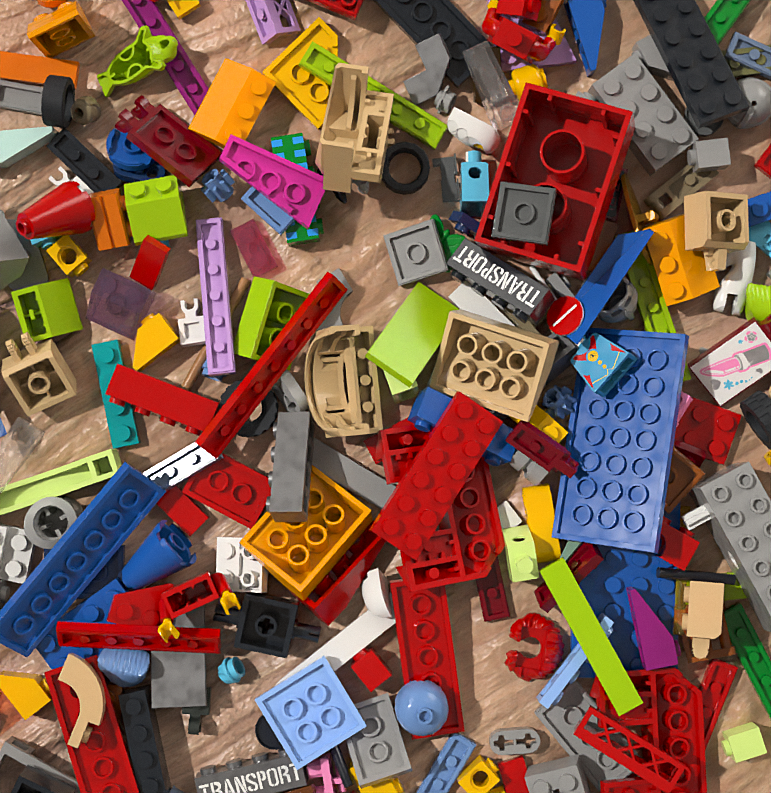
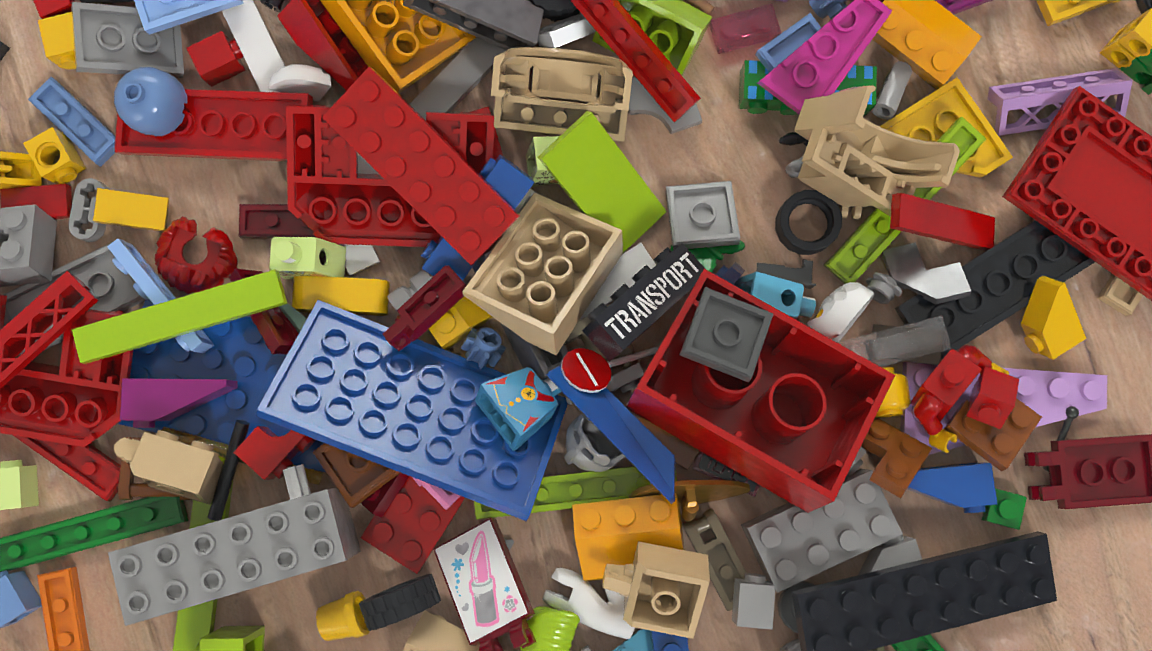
camera: 95 degrees right, 5 degrees down
none -> yellow tile [93,188,169,232]
none -> dark orange plate [861,417,932,498]
none -> light grey bar [872,61,912,120]
none -> red tile [890,193,995,251]

